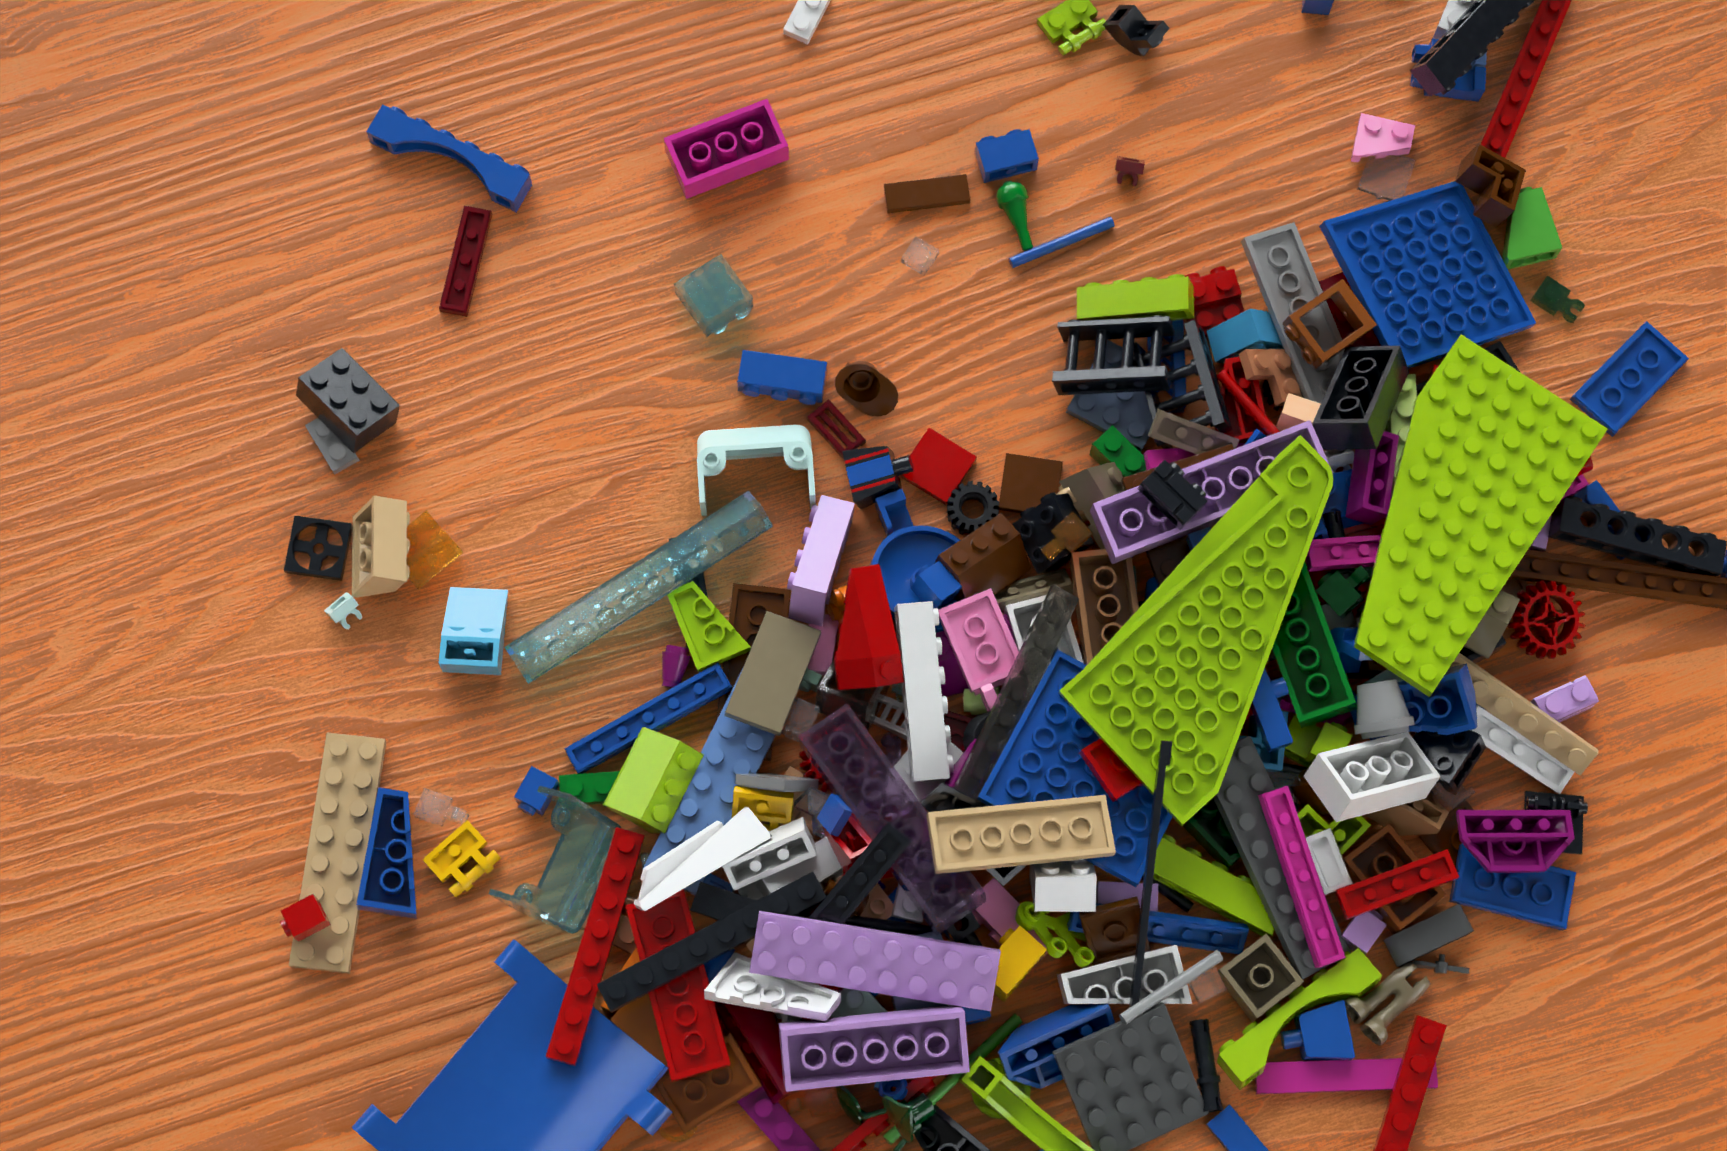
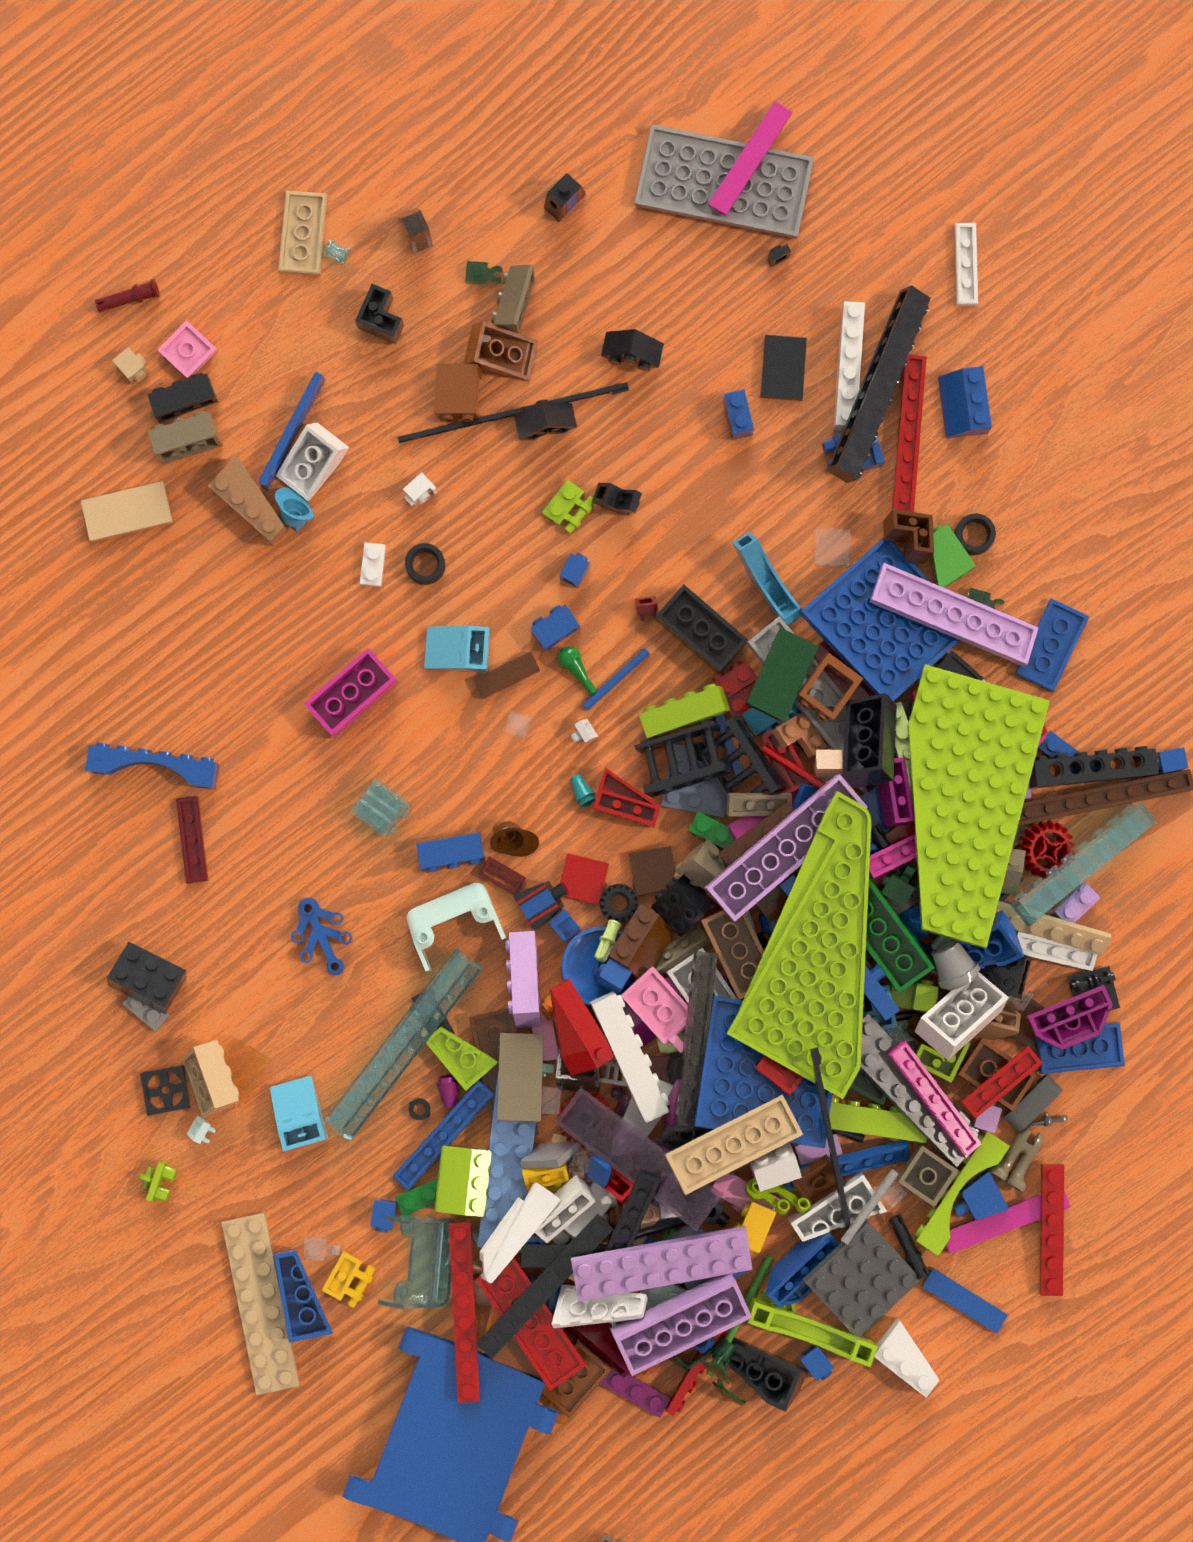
camera: 15 degrees left, 10 degrees up
red brick [280,894,331,942] -> none
clear orange plate [1041,511,1093,561] -> none
black brick [1138,460,1208,530] -> none
white tile [1306,828,1353,895] -> none
bright pink wing [1351,113,1415,162] -> none
none -> lime hips [138,1161,178,1202]
none -> blue plant [291,898,352,975]
none -> black tyre [405,543,445,585]
none -> black piece [409,1098,431,1120]
none -> medium azure slope [424,626,491,673]
none -> blue brick [559,553,590,589]
none -> white tile [570,719,598,743]
none -> teal cone [570,774,596,807]
none -> red wedge [593,767,661,828]
none -> yellowish green axle [594,920,622,962]
none -> black brick [655,584,748,674]
none -> dark azure arch [732,532,802,625]
none -> dark green tile [745,627,819,723]
none -> lavender plate [869,563,1038,667]
none -> blue slope [938,366,992,439]
none -> black tyre [954,513,996,556]
none -> clear light blue brick [1011,802,1157,926]

